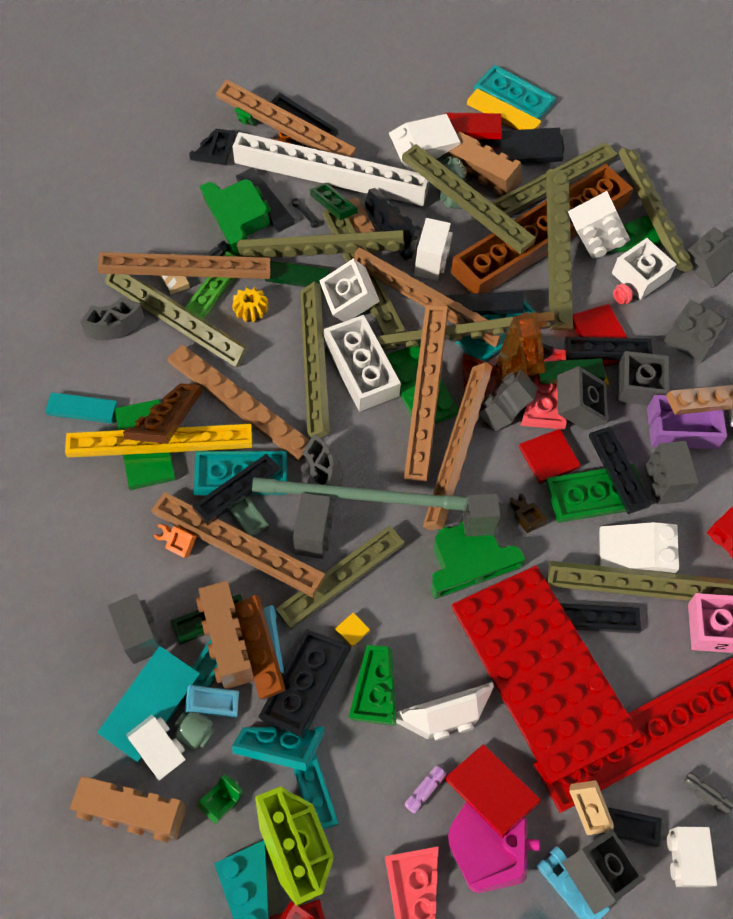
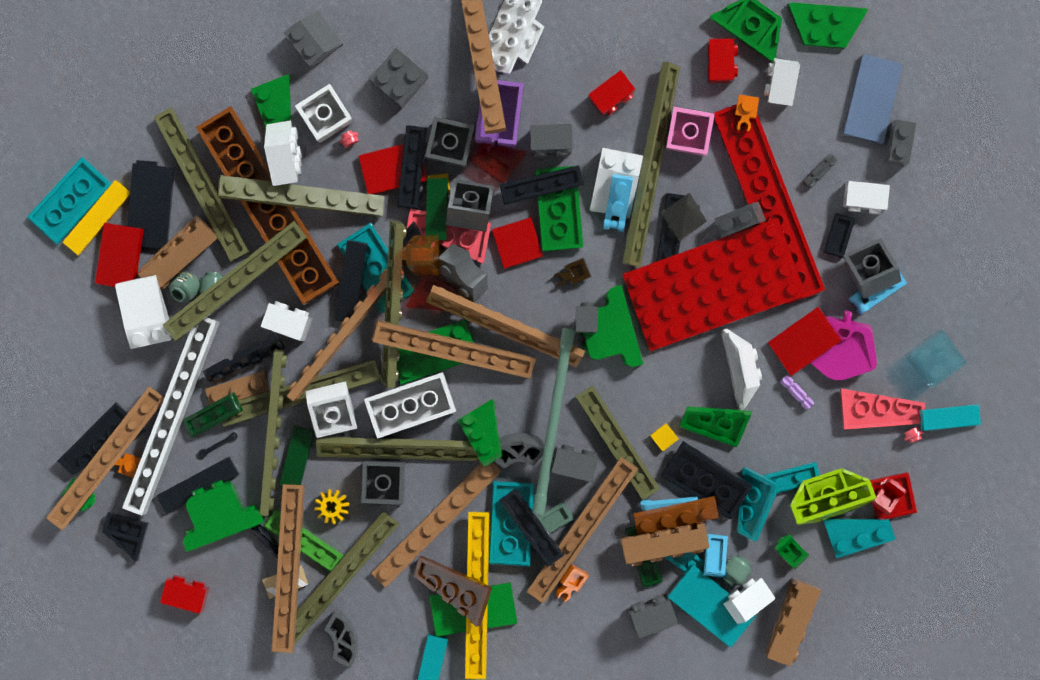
camera: 80 degrees left, 25 degrees up
tan plate [569,780,614,835] -> none
olive plate [618,147,693,272] -> none
none -> red brick [160,575,210,614]
none -> dark grey brick [361,461,406,504]
none -> green wing [458,399,502,467]
none -> clear red wing [470,143,526,184]
none -> medium azure plate [603,174,633,232]
none -> clear smoke piece [661,193,706,241]
none -> dark grey brick [715,202,766,237]

